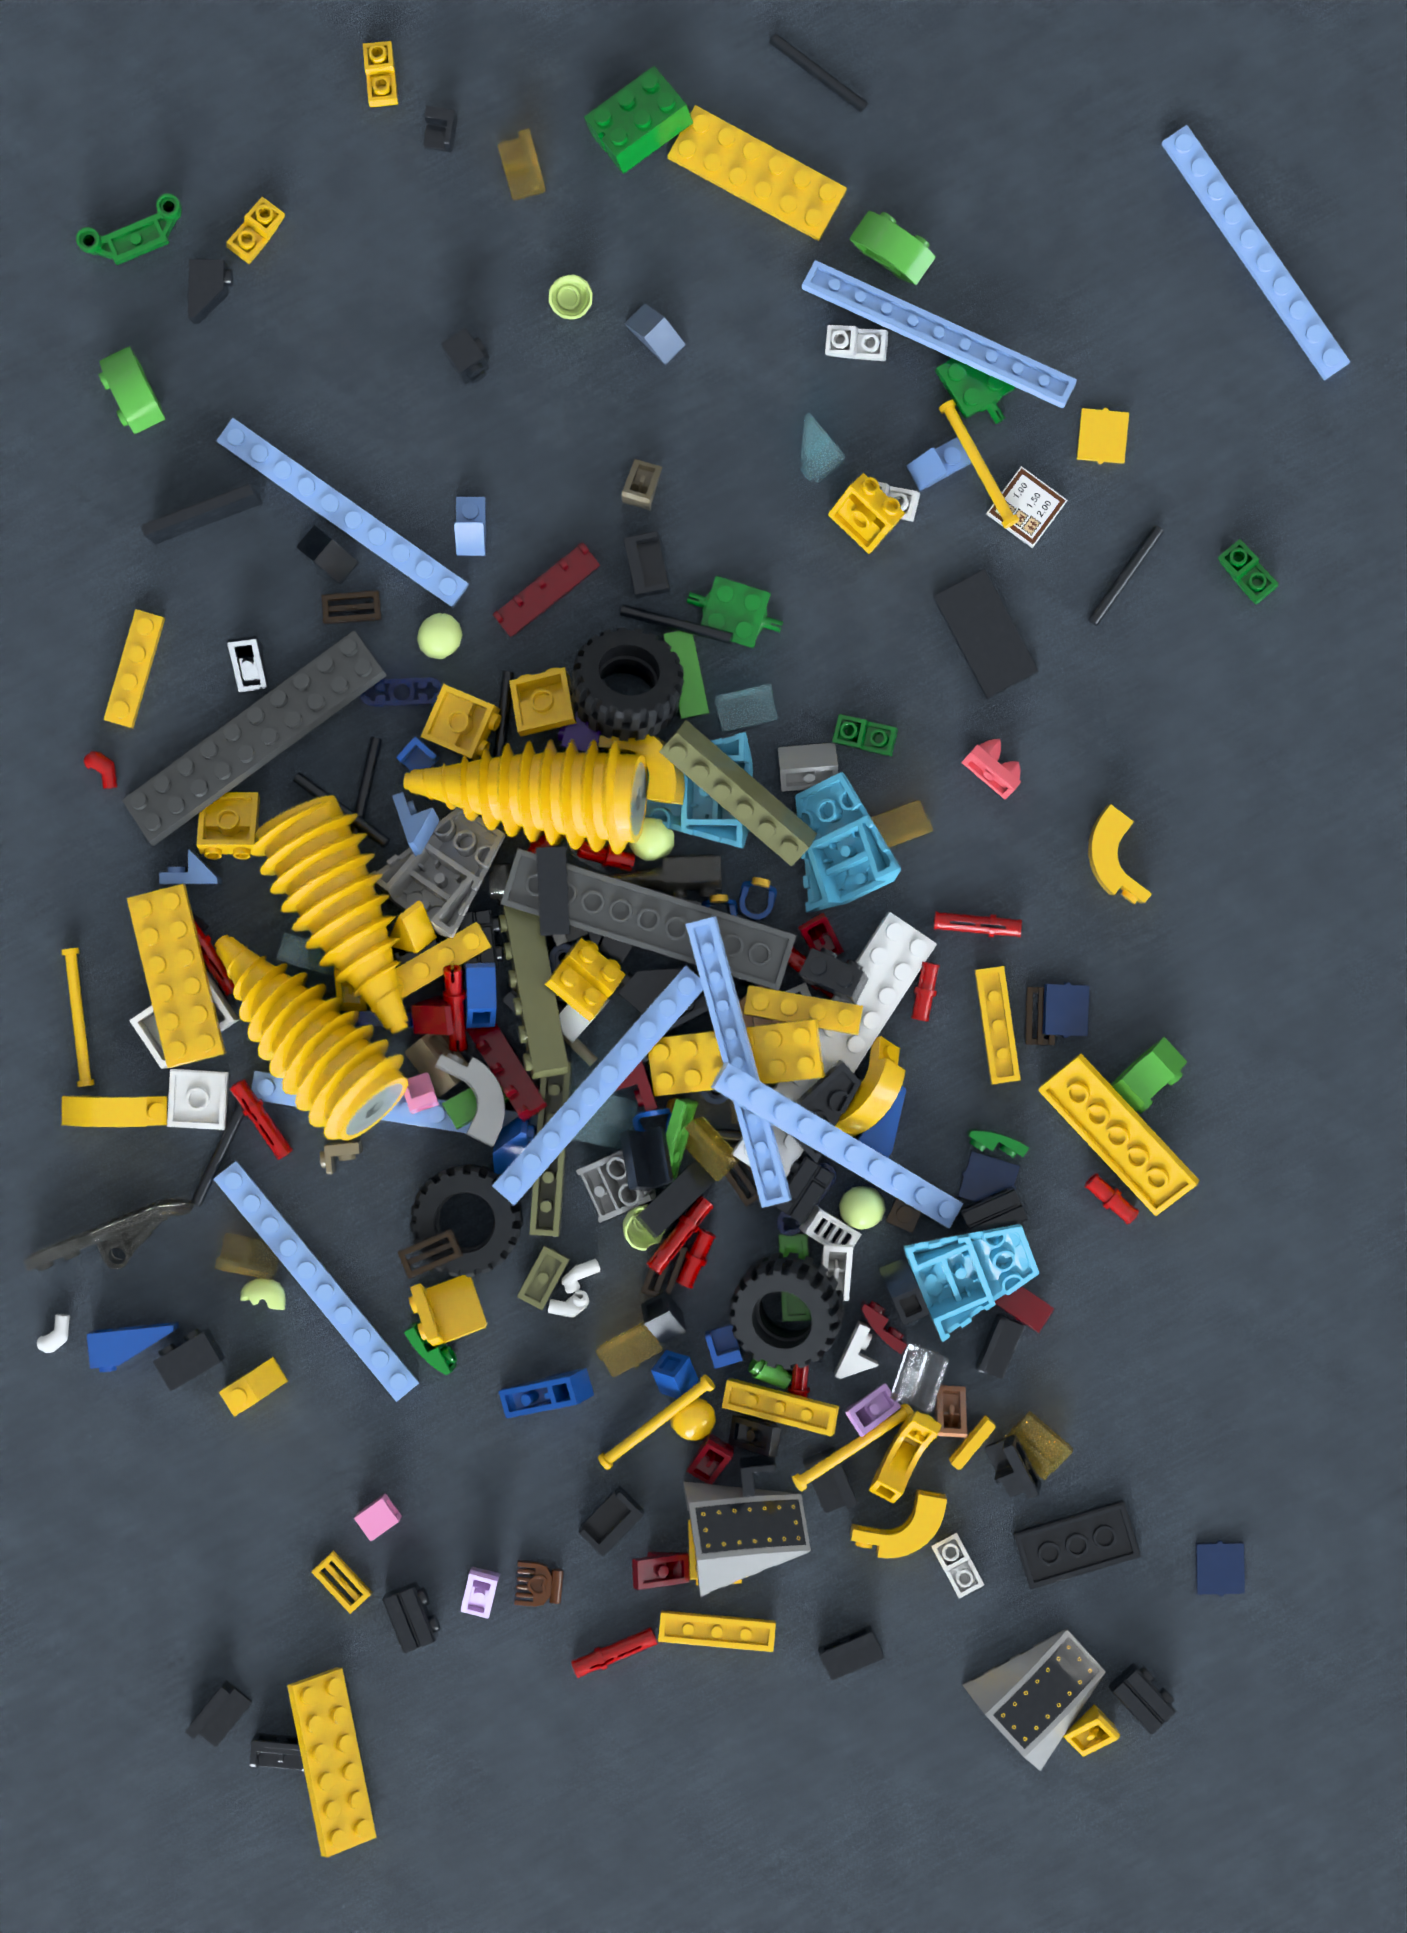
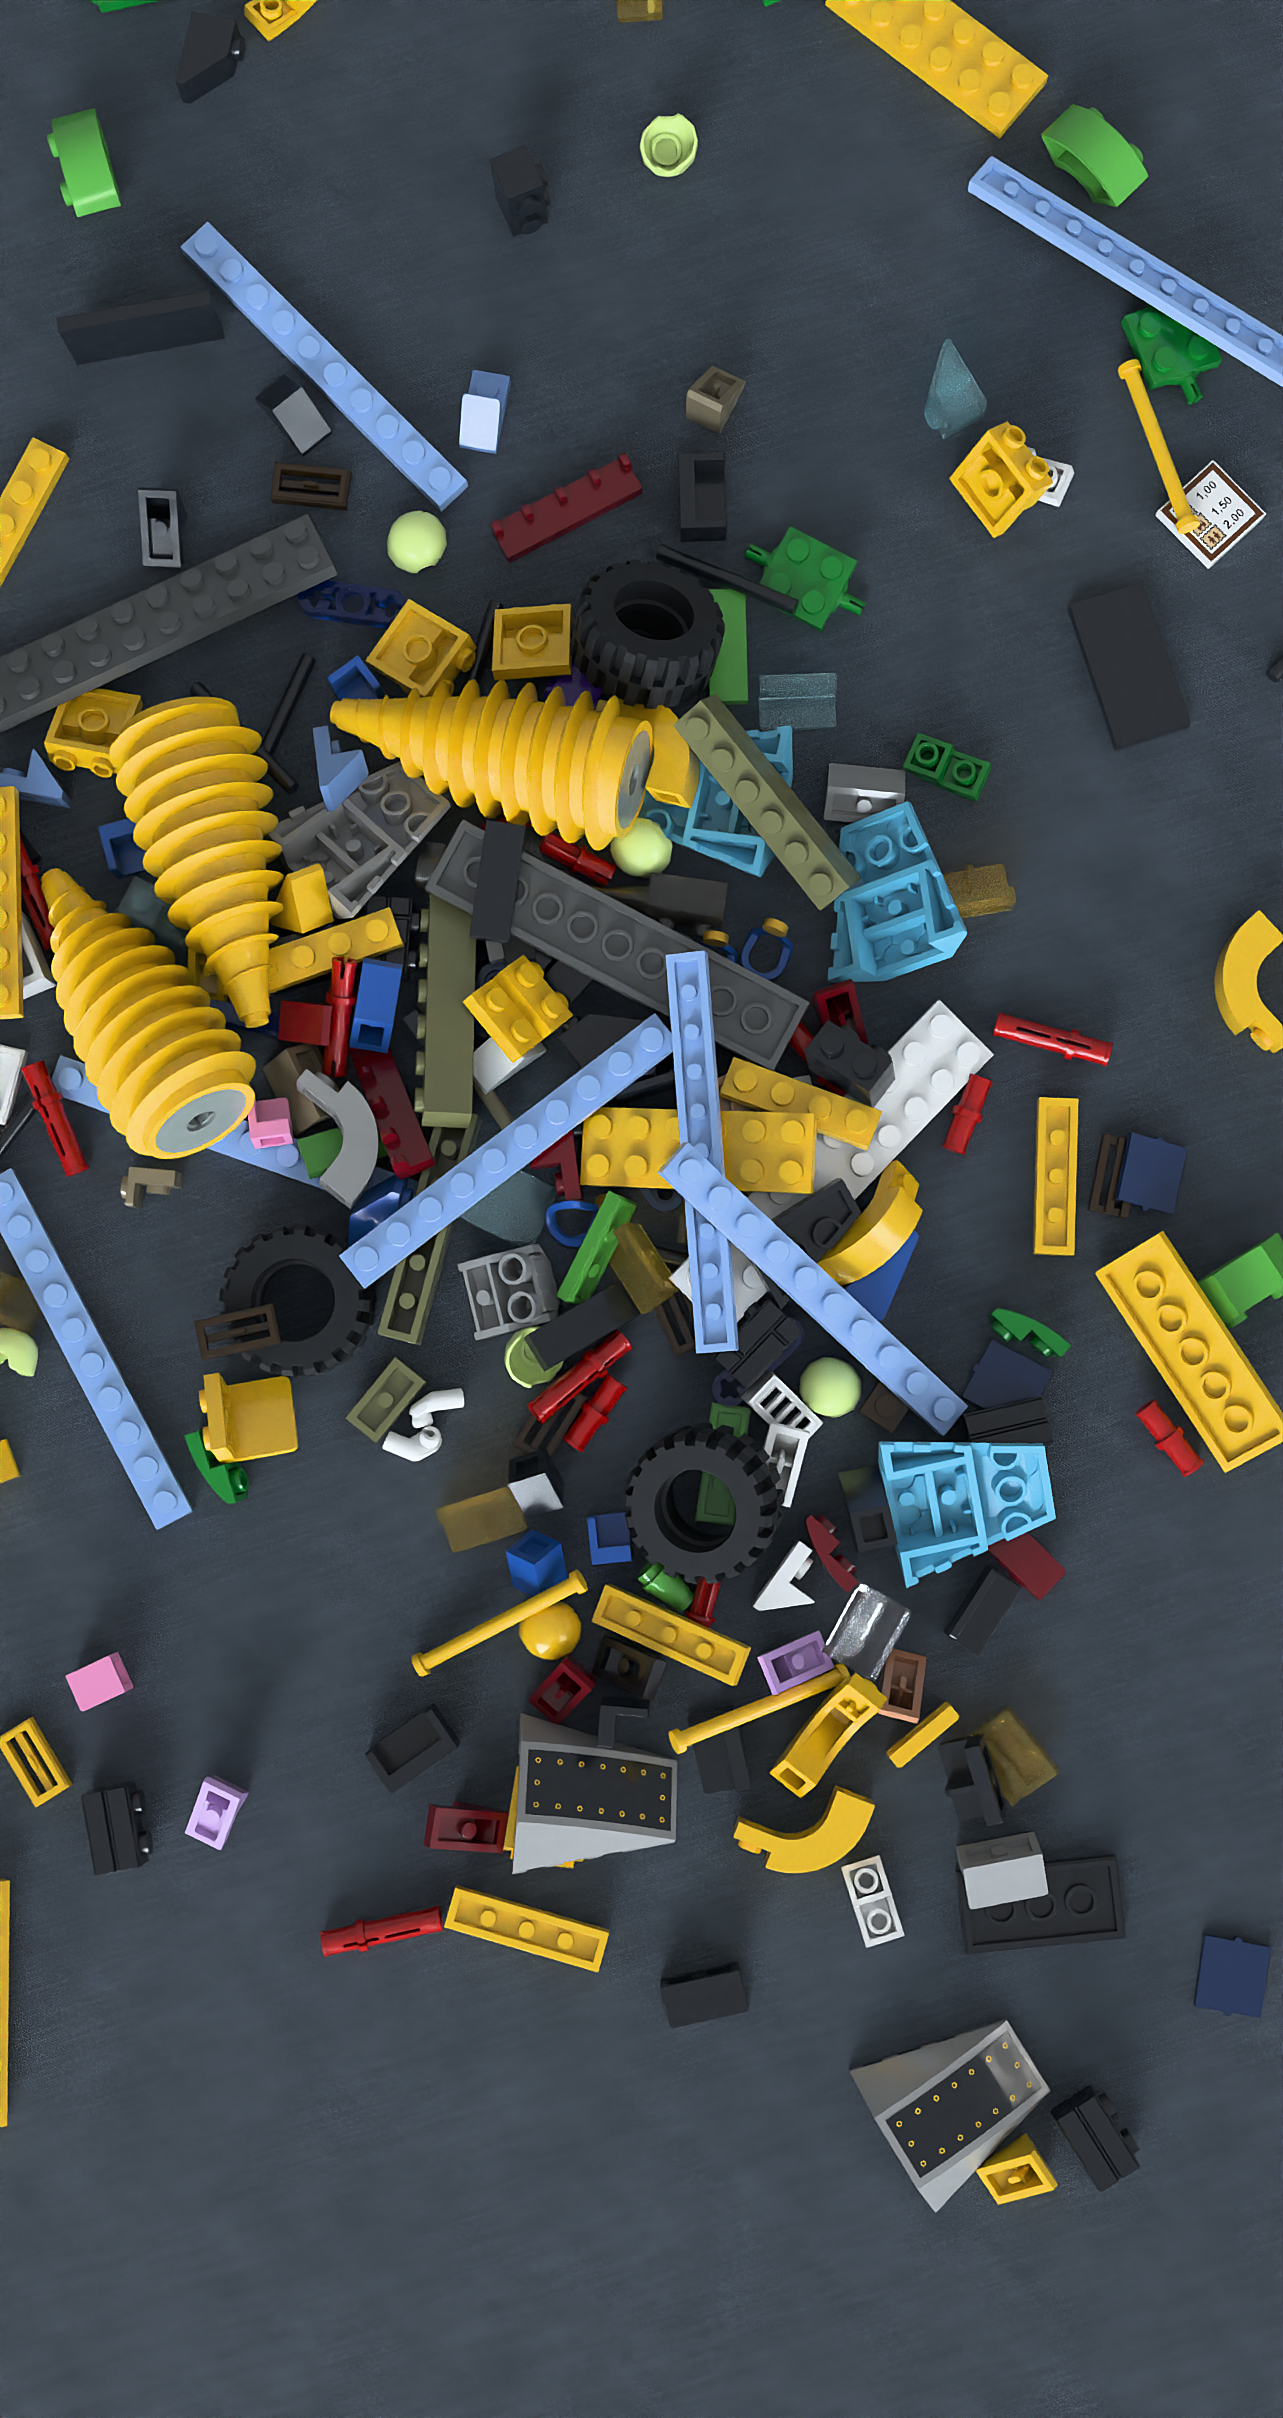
camera: 20 degrees right, 5 degrees down
blue slope [498,1368,594,1419] -> none
reddish brown piece [514,1560,564,1607] -> none
black panel [620,1126,674,1191] -> none
sand blue slope [624,304,685,365] -> none
white slope [825,325,888,361] -> none
medium blue slope [906,437,971,491] -> none
coral tile [961,739,1021,800] -> none
none -> blue panel [98,818,147,879]
none -> light grey panel [956,1831,1048,1909]

